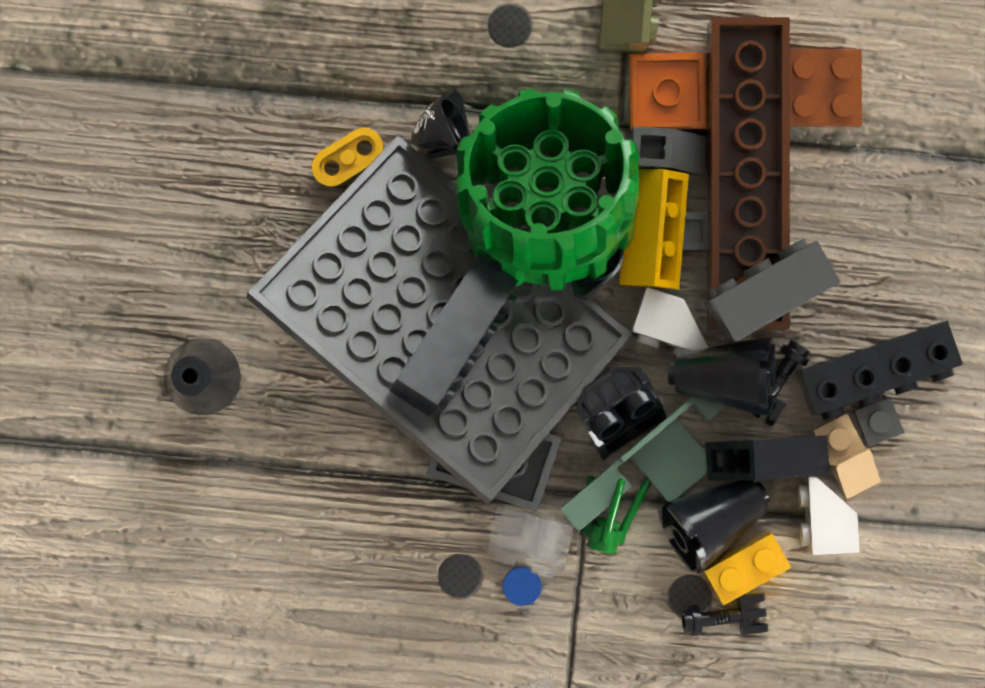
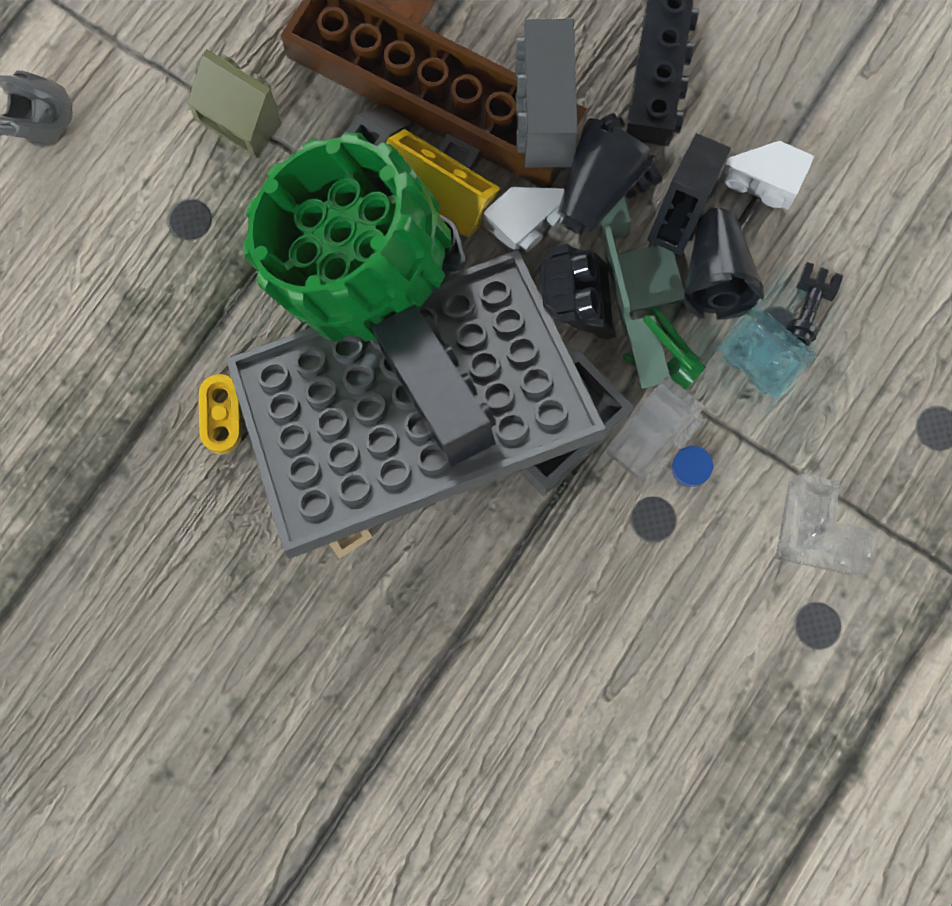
camera: 60 degrees left, 10 degrees down
black cone [164,338,241,415] -> none
black hat [411,89,471,159] -> none
orange tile [628,52,707,132] -> none
yellow brick [702,531,792,606] -> none
tan slope [811,413,881,499] -> none
dark grey plate [853,397,904,447] -> none
none -> clear light blue brick [716,304,818,401]

